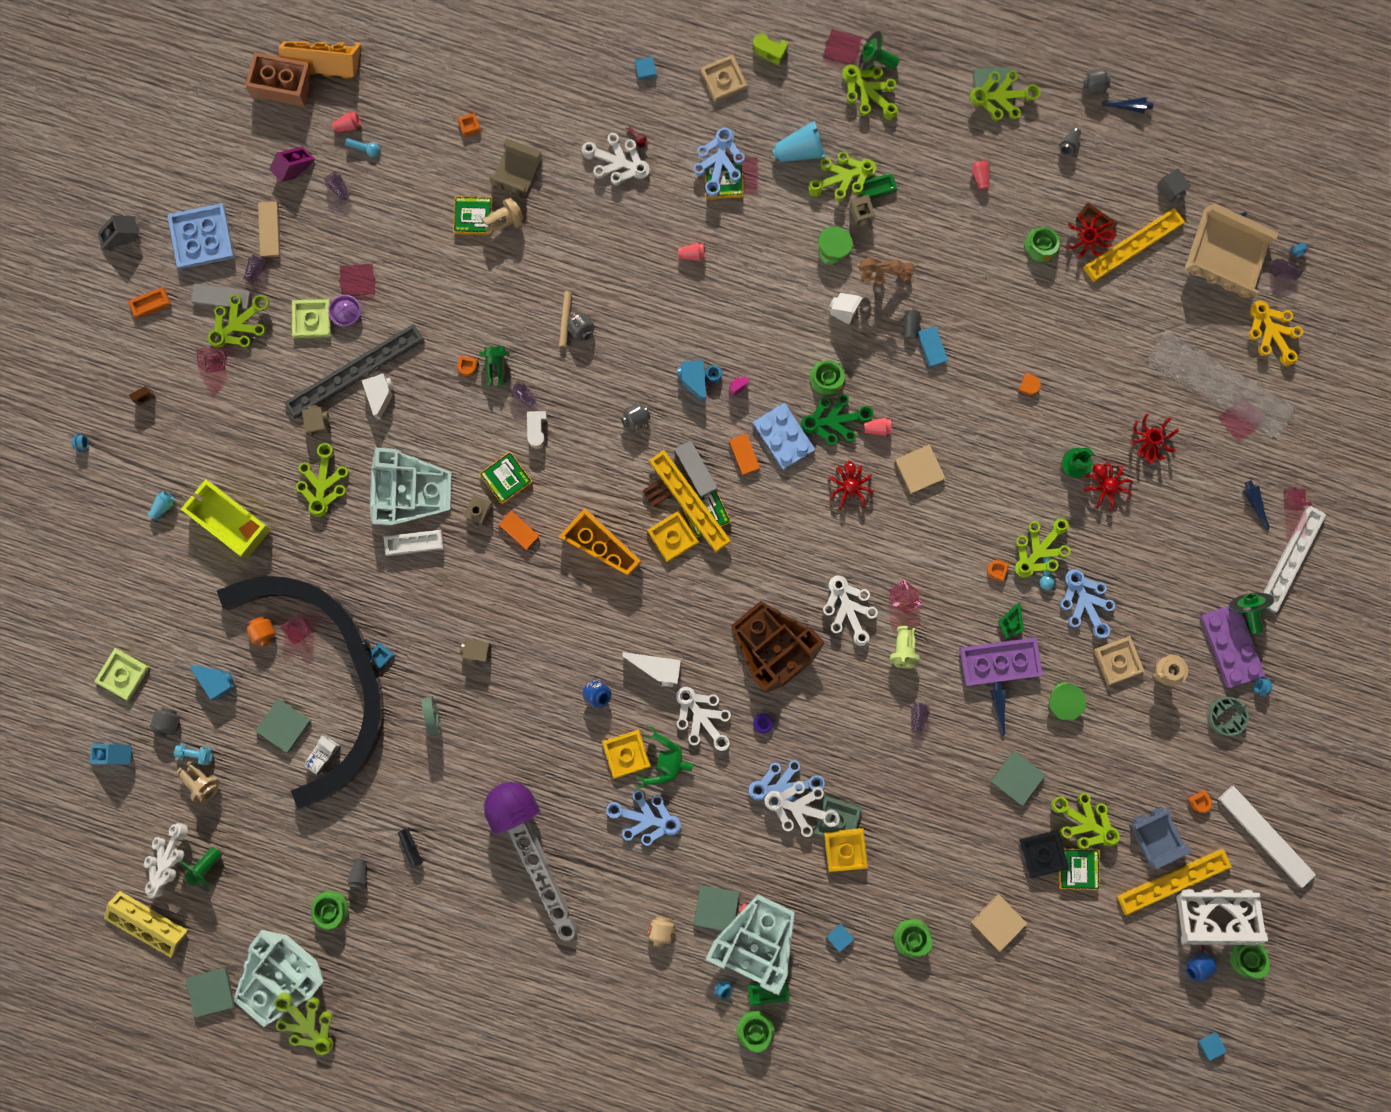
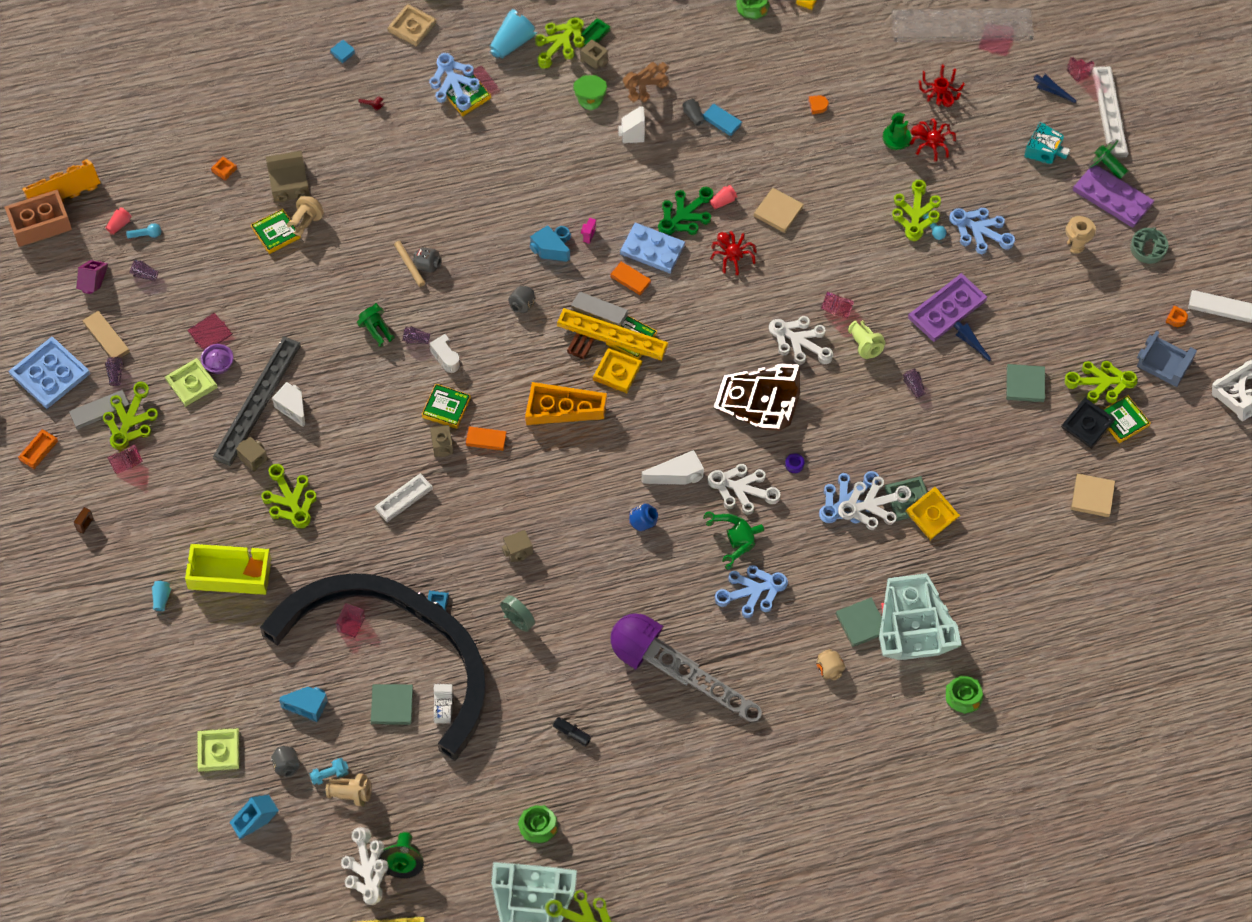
camera: 30 degrees left, 20 degrees down
dark azure plate [71,434,89,452] -> none
orange head [247,617,276,647] -> none
dark grey cone [346,859,366,889] -> none
light aqua wedge [370,447,451,525] -> none
orange tile [457,355,479,377] -> none
white plant [582,133,650,185] -> none
yellow tile [602,730,651,779] -> none
coral cone [678,242,706,261] -> none
dark azure plate [714,981,733,1000] -> none
green tile [747,979,790,1006] -> none
bright green hat [810,361,846,396] -> none
dark azure tile [826,923,854,953] -> none
bright green hat [893,919,933,957] -> none
orange tile [987,560,1009,582] -> none
green piece [998,602,1024,639] -> none
bright green hat [1048,682,1086,720] -> none
tan tile [1093,636,1145,686] -> none
yellow tile [1116,849,1232,915] -> none
dark azure plate [1254,678,1273,696] -> none
none -> teal torso [1024,122,1070,164]

